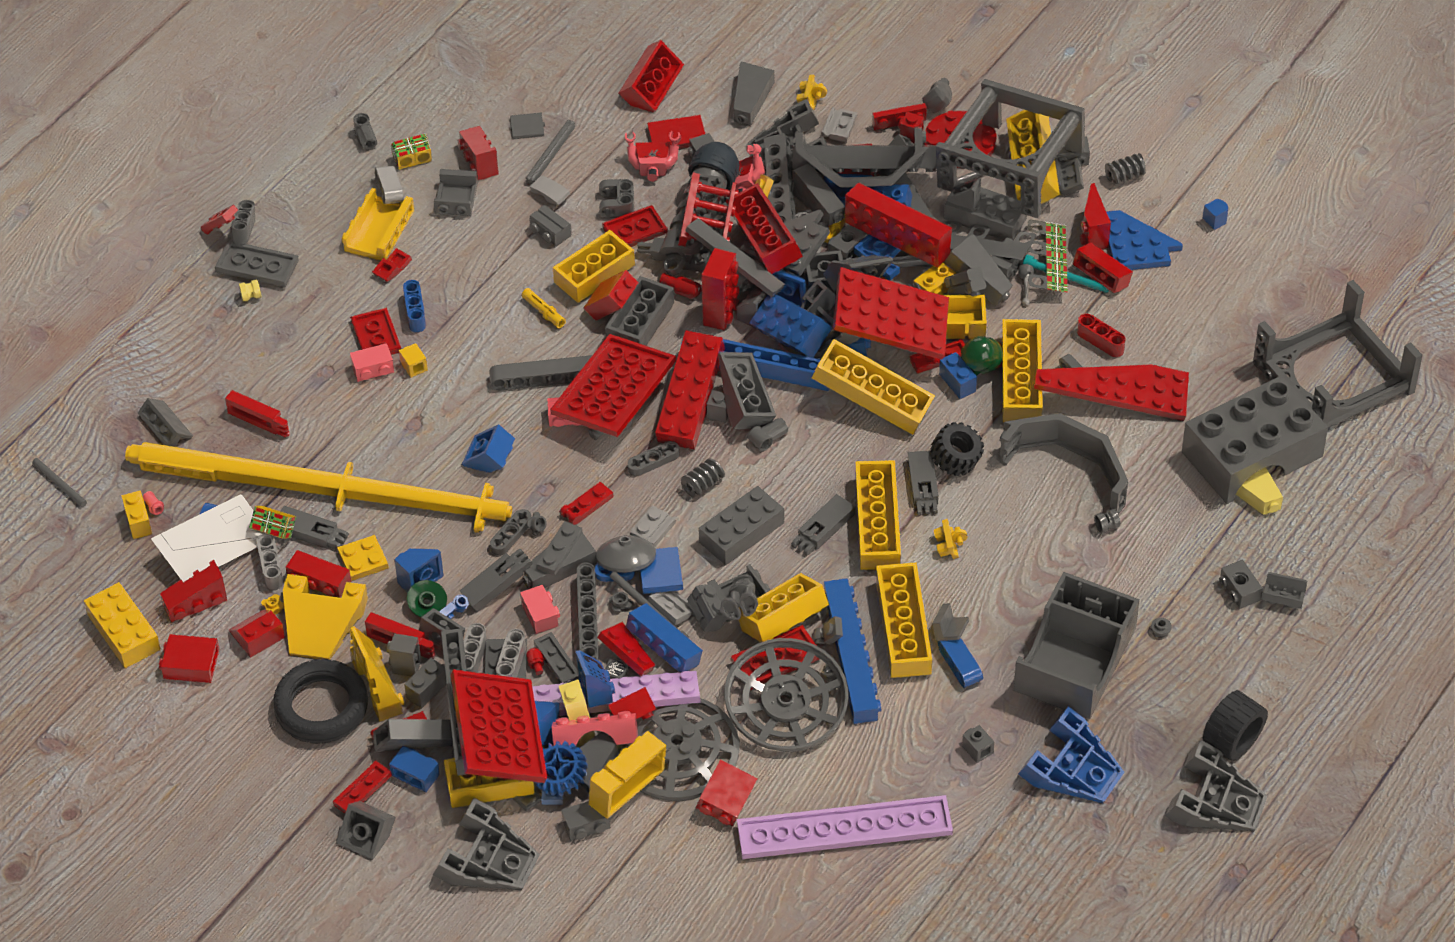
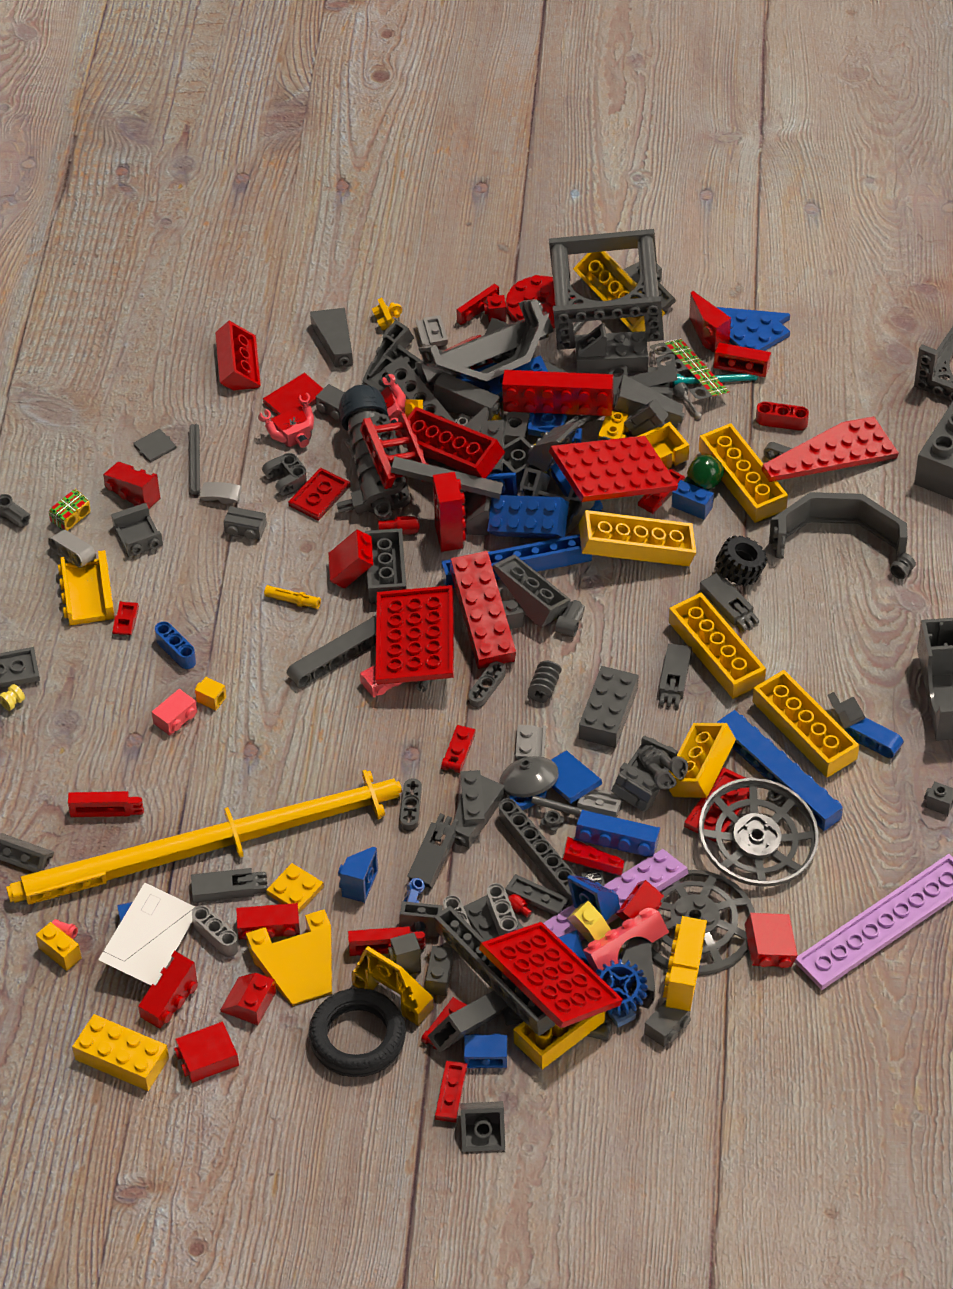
camera: 30 degrees left, 0 degrees up
piece [249,506,296,539] -> none
yellow plate [261,594,284,615] -> none
red tile [350,307,402,355] -> none
dark green dish [407,580,447,617] -> none
dark grey wedge [433,798,540,890] -> none
blue slope [461,424,515,473] -> none
coral brick [520,585,560,634] -> none
dark grey plate [526,512,547,535] -> none
yellow brick [553,230,635,303] -> none
dark grey plate [812,616,843,648] -> none
dark grey piece [922,78,952,113] -> none
yellow hips [933,519,968,559] -> none
dark grey piece [1105,153,1146,184] -> none
blue piece [1202,199,1228,230] -> none

